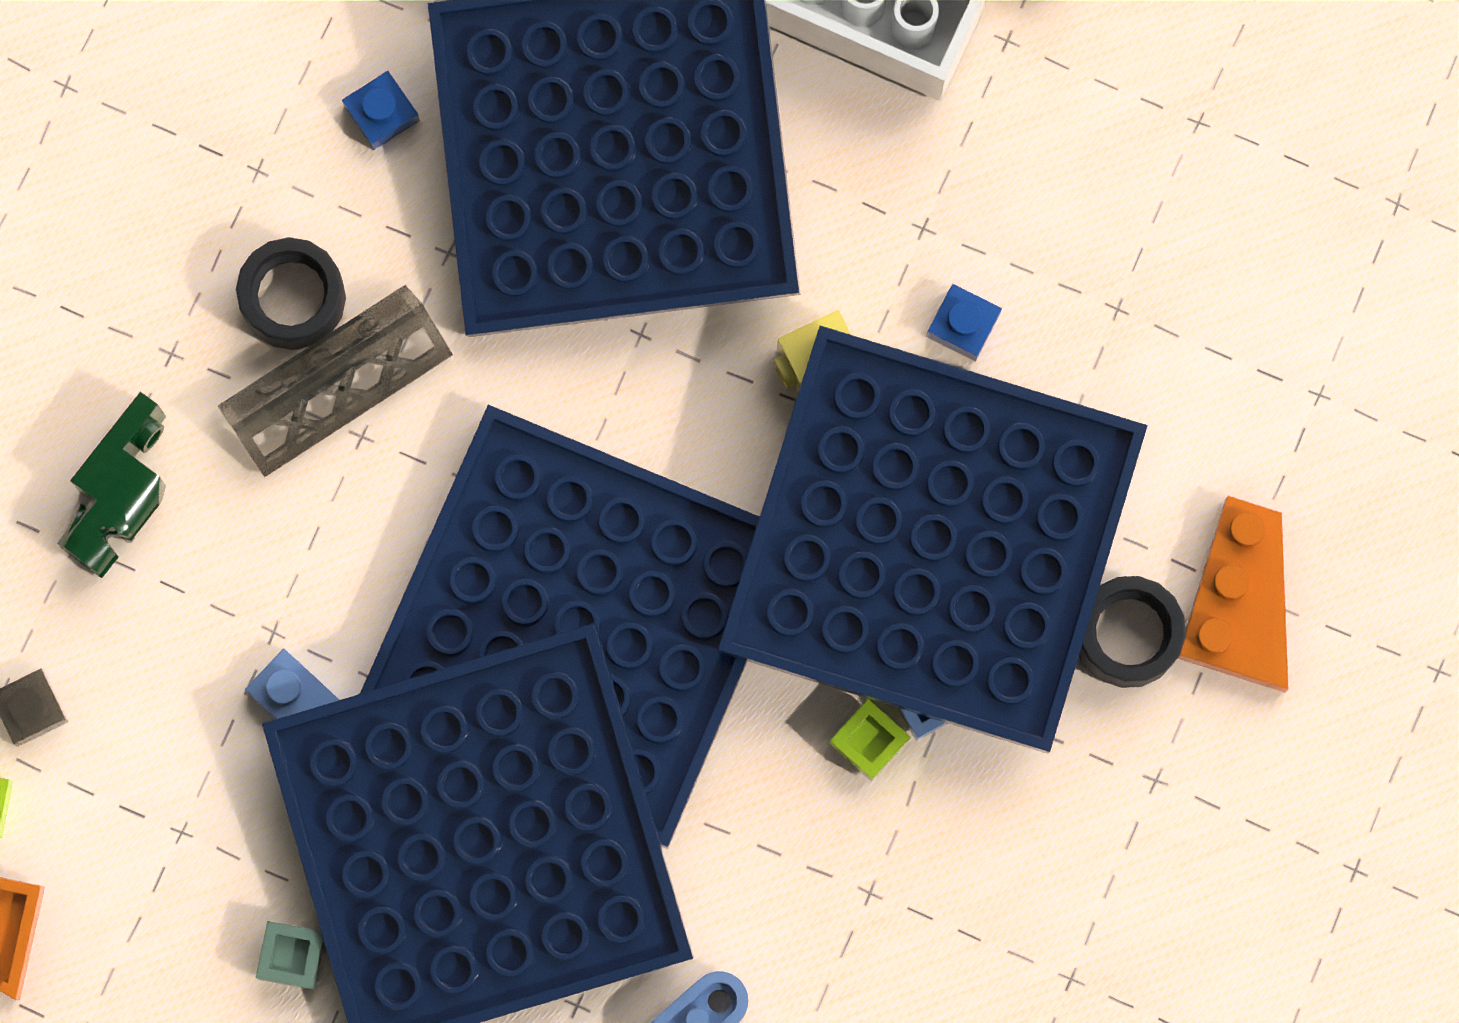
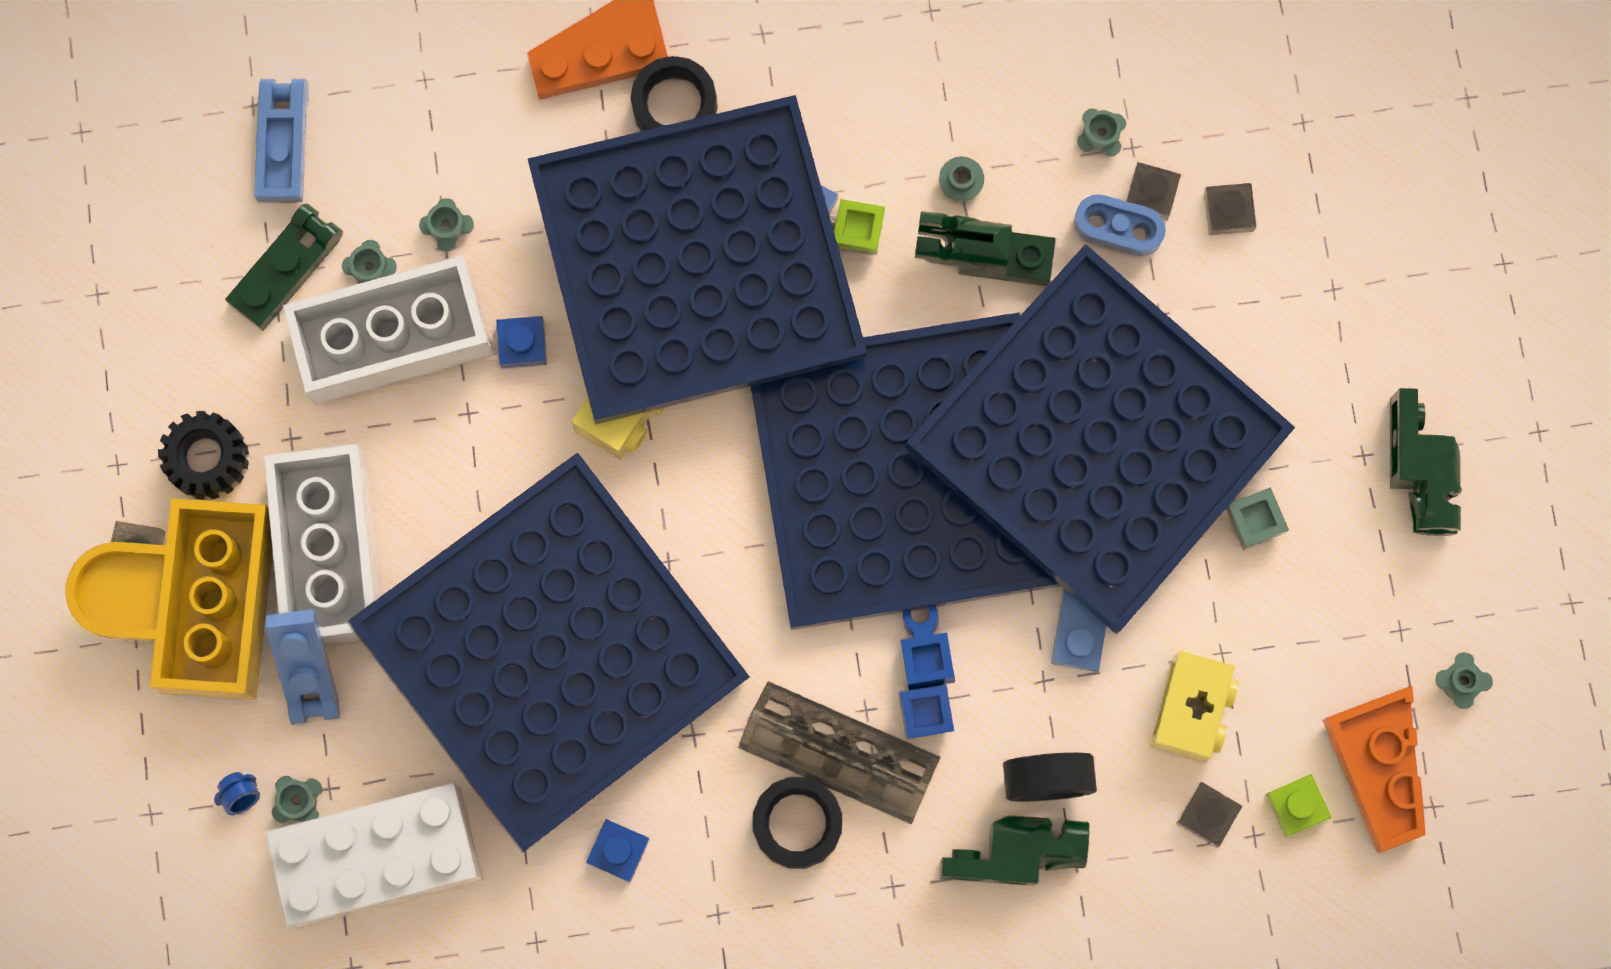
camera: 120 degrees left, 0 degrees up
none -> dark green plate [225,203,343,331]
none -> medium blue plate [254,79,309,202]
none -> white brick [282,255,493,405]
none -> sand green plate [342,240,397,284]
none -> sand green plate [419,198,474,252]
none -> blue plate [898,684,954,739]
none -> blue plate [901,605,955,690]
none -> dark green plate [914,211,1056,286]
none -> sand green plate [939,156,984,202]
none -> black tyre [1003,752,1097,802]
none -> light yellow brick [1150,650,1239,762]

